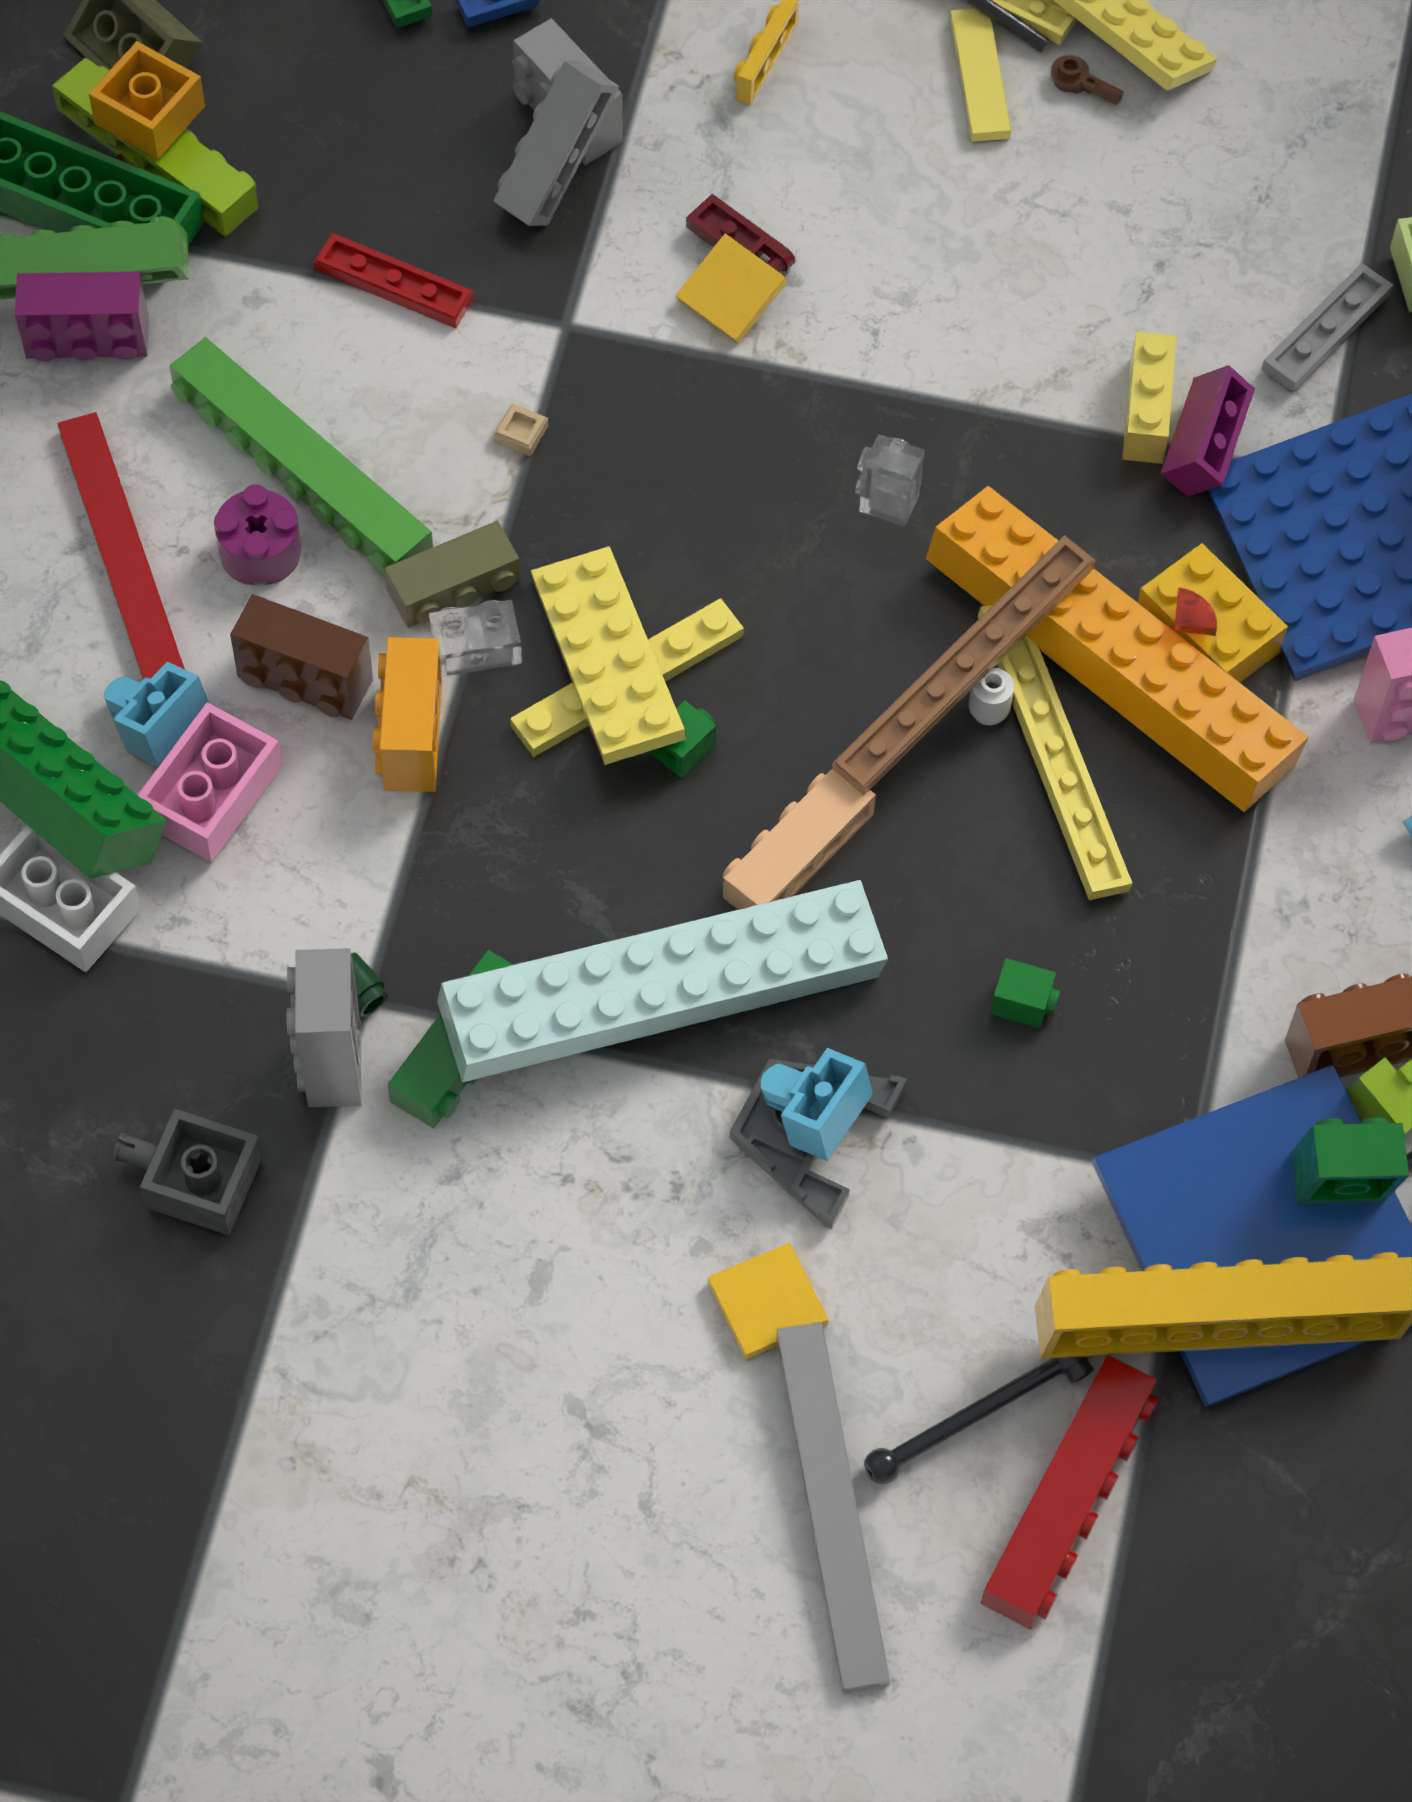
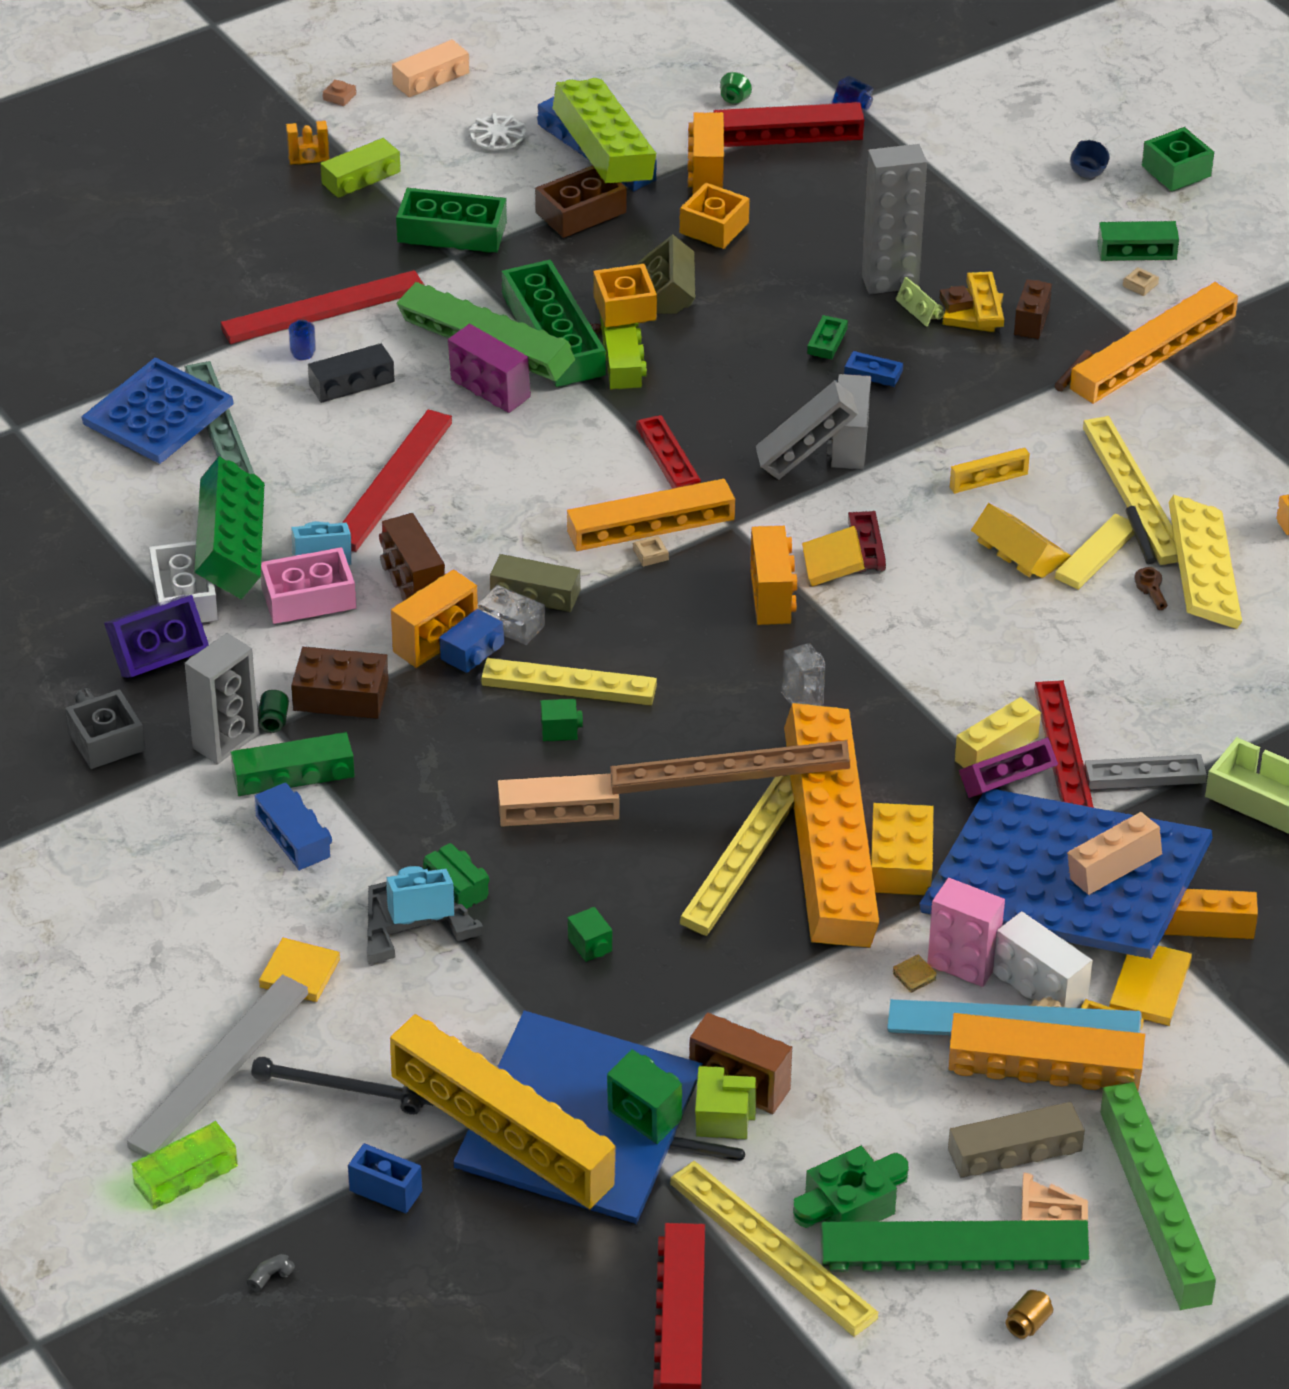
camera: 45 degrees right, 20 degrees down
bright green brick [169,337,433,575] -> none
magenta brick [214,484,301,585] -> none
light aqua brick [437,880,888,1082] -> none
light yellow plate [531,546,686,765] -> none
white brick [969,667,1014,725] -> none
red brick [980,1354,1159,1630] -> none
clear red tile [1173,587,1217,636] -> none
none -> dark purple brick [104,595,209,677]
none -> clear neon green brick [131,1121,238,1209]
none -> dark grey arm [246,1254,295,1292]
none -> blue brick [254,782,332,871]
none -> reddish brown brick [291,646,389,719]
none -> blue brick [348,1143,422,1213]
none -> green brick [423,843,490,909]
none -> blue brick [439,609,504,673]
none -> light orange brick [567,478,735,552]
none -> light orange brick [750,525,797,625]
none -> clear yellow tile [893,954,937,993]
none -> yellow slope [970,503,1072,578]
none -> red tile [1034,680,1094,808]

